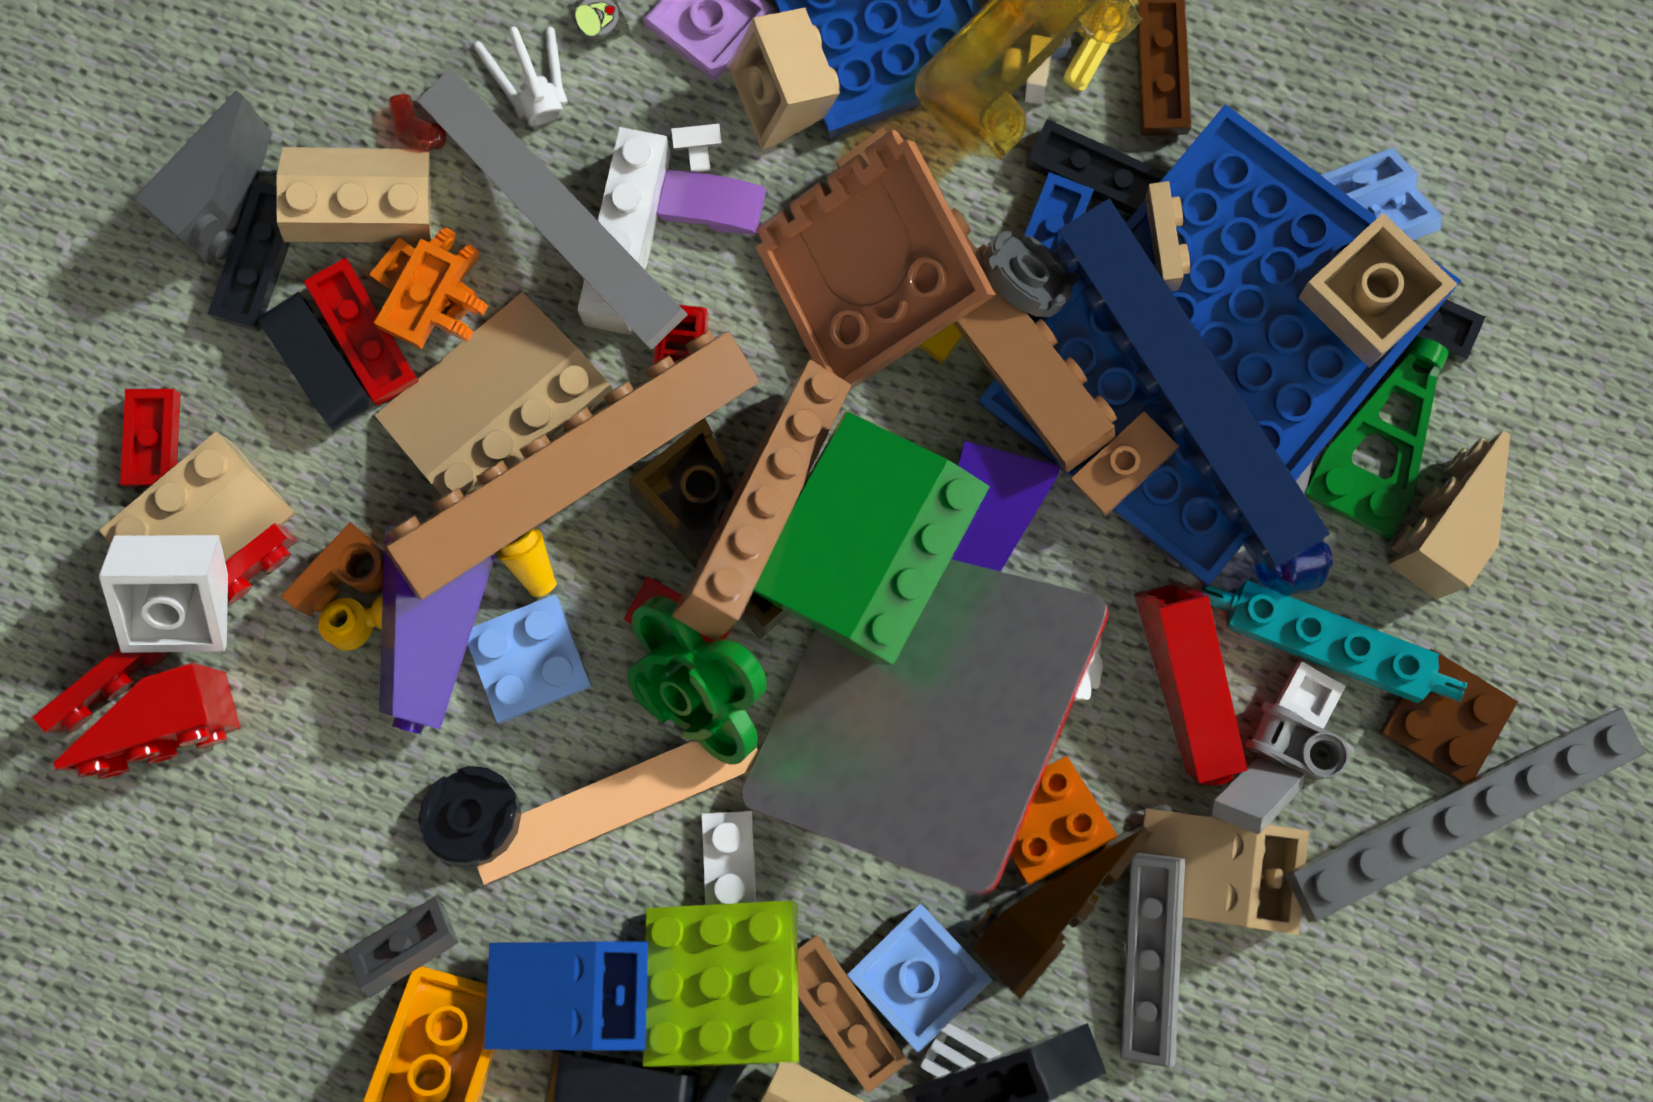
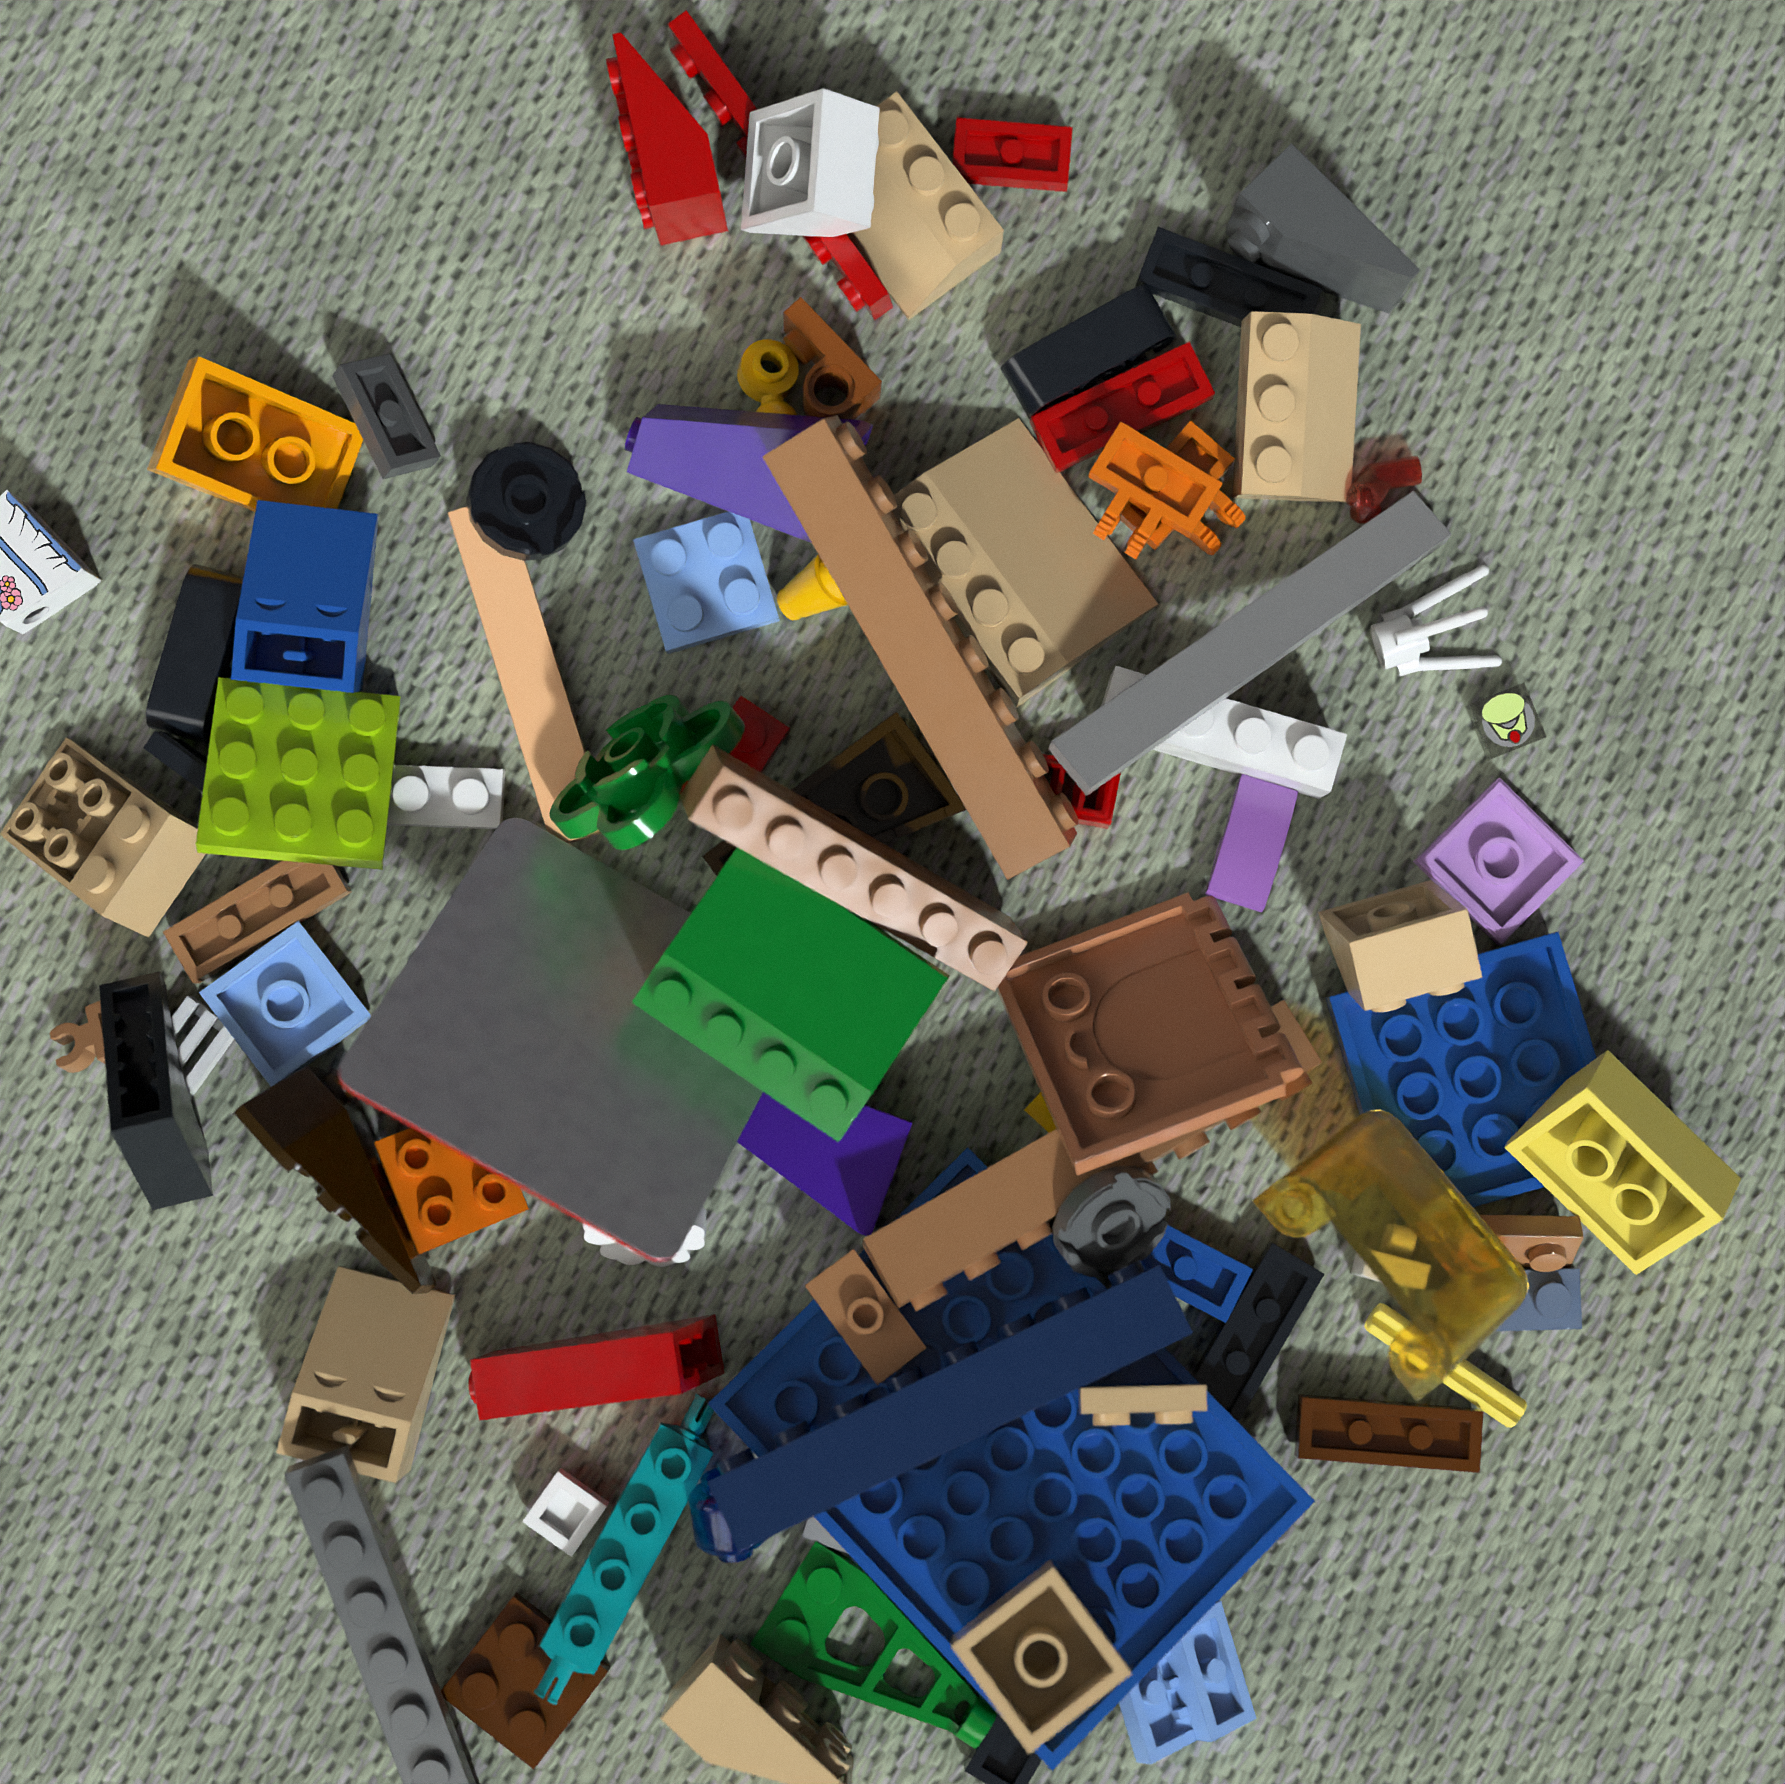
camera: 100 degrees right, 5 degrees up
white tile [671,124,722,172] -> none
light grey tile [1120,853,1185,1068] -> none
light grey tile [1212,757,1305,834] -> none
light grey piece [1243,702,1349,780] -> none

